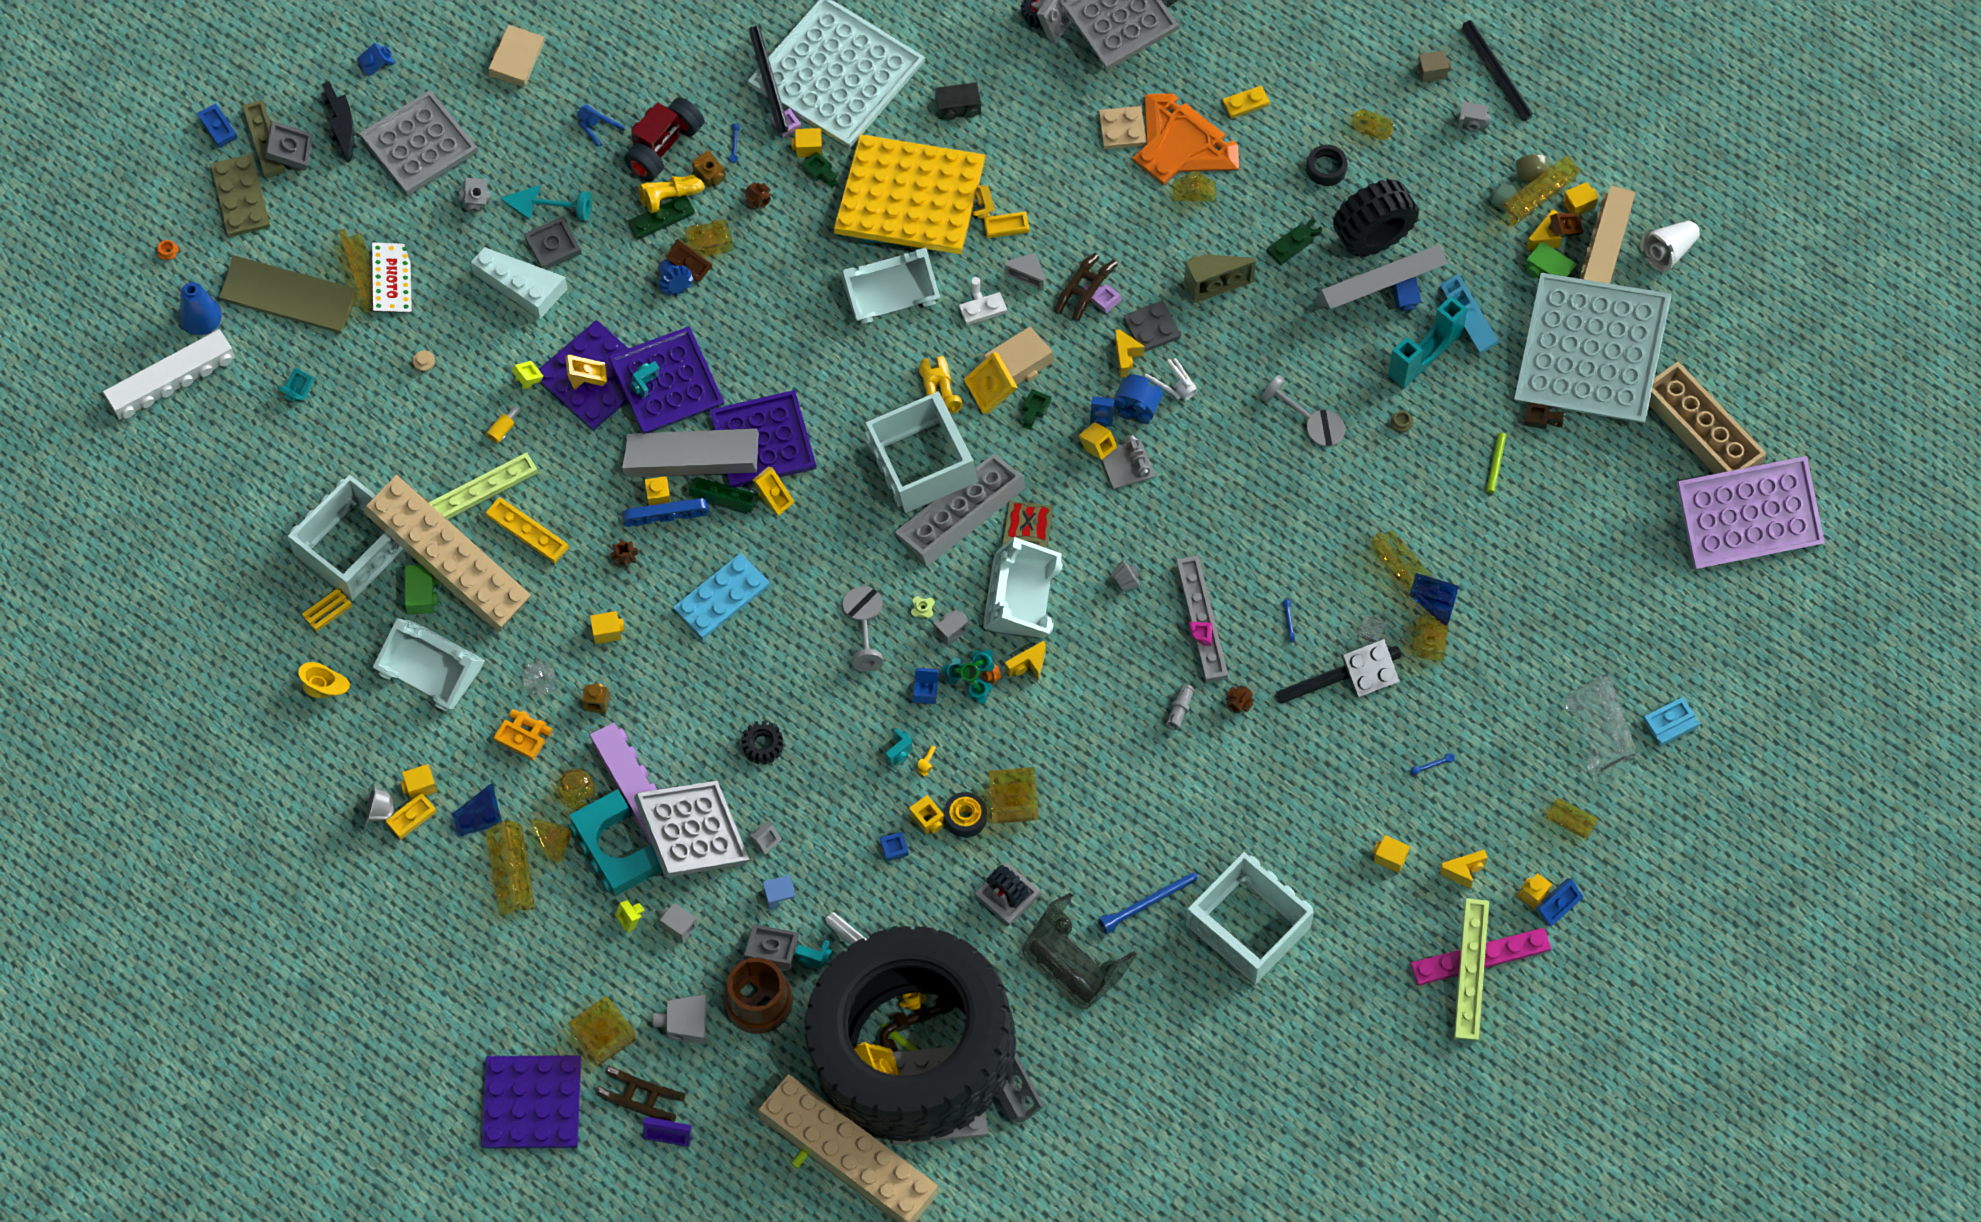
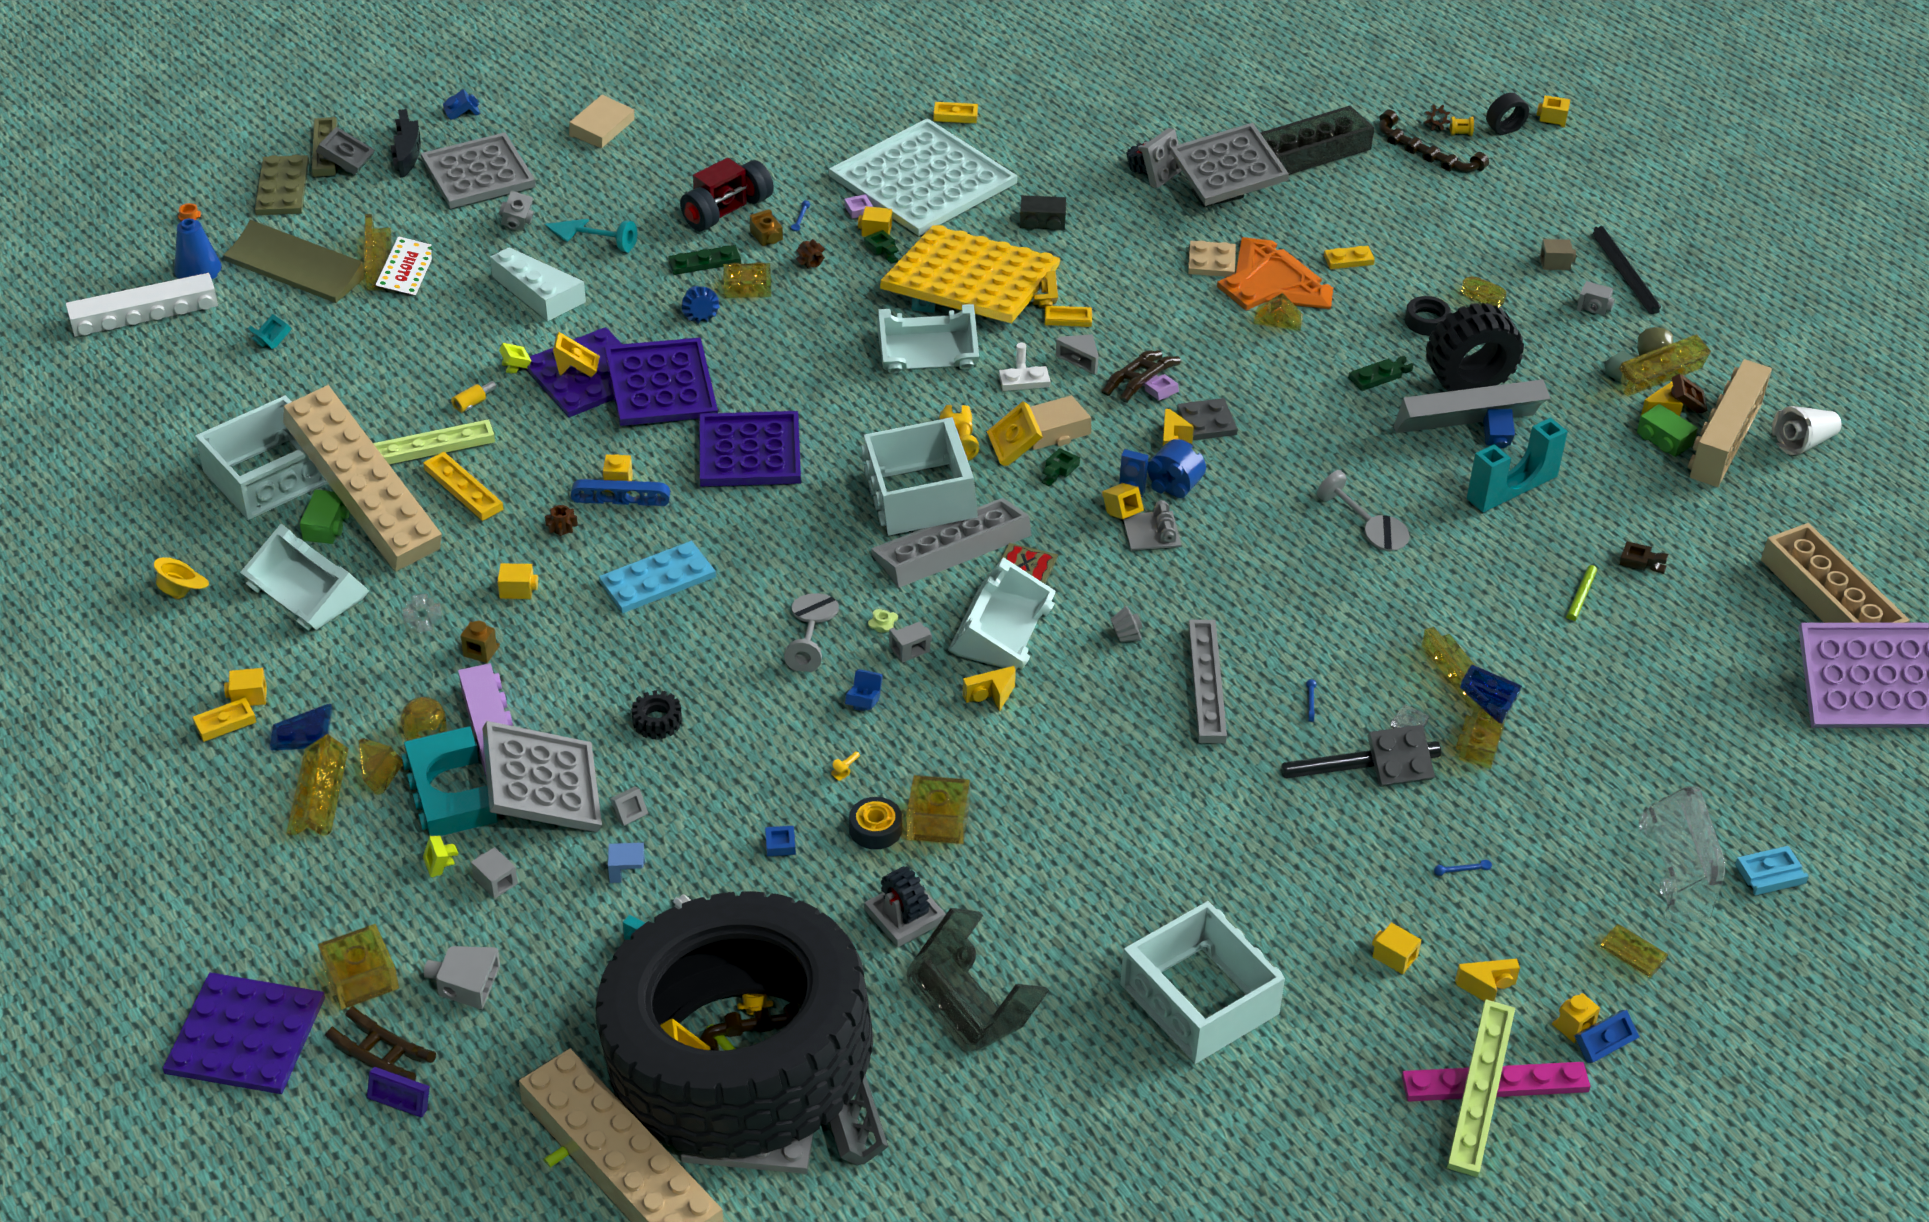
camera: 10 degrees right, 20 degrees down
blue plate [197,103,237,148] -> none
yellow tile [302,588,352,632] -> none
light grey piece [363,783,394,833] -> none
tan plate [413,351,435,371] -> none
light orange plate [493,709,553,761] -> none
dark grey plate [524,216,582,270] -> none
blue plant [577,104,626,146] -> none
light grey arch [622,429,759,477] -> none
teal bracket [631,361,660,399] -> none
yellow piece [638,175,705,213] -> none
reddish brown plate [665,239,713,282] -> none
dark green plate [688,477,759,513] -> none
reddish brown piece [723,957,793,1034] -> none
dark grey plate [744,924,799,970] -> none
black axle [749,26,789,134] -> none
yellow slope [752,466,795,516] -> none
teal bracket [885,728,913,767] -> none
yellow brick [909,795,944,835] -> none
teal plant [941,649,995,704] -> none
orange plate [981,663,1001,684] -> none
blue piece [1098,873,1198,934] -> none
white plant [1144,358,1198,401] -> none
light grey pin [1166,684,1195,730] -> none
olive slope [1184,254,1256,303] -> none
dark pink tile [1189,622,1212,646] -> none
reddish brown gear [1225,685,1254,714] -> none
olive plate [1391,411,1413,432] -> none
medium azure slope [1440,274,1500,354] -> none
light aqua plate [1514,273,1671,423] -> none
yellow brick [1563,182,1598,215] -> none

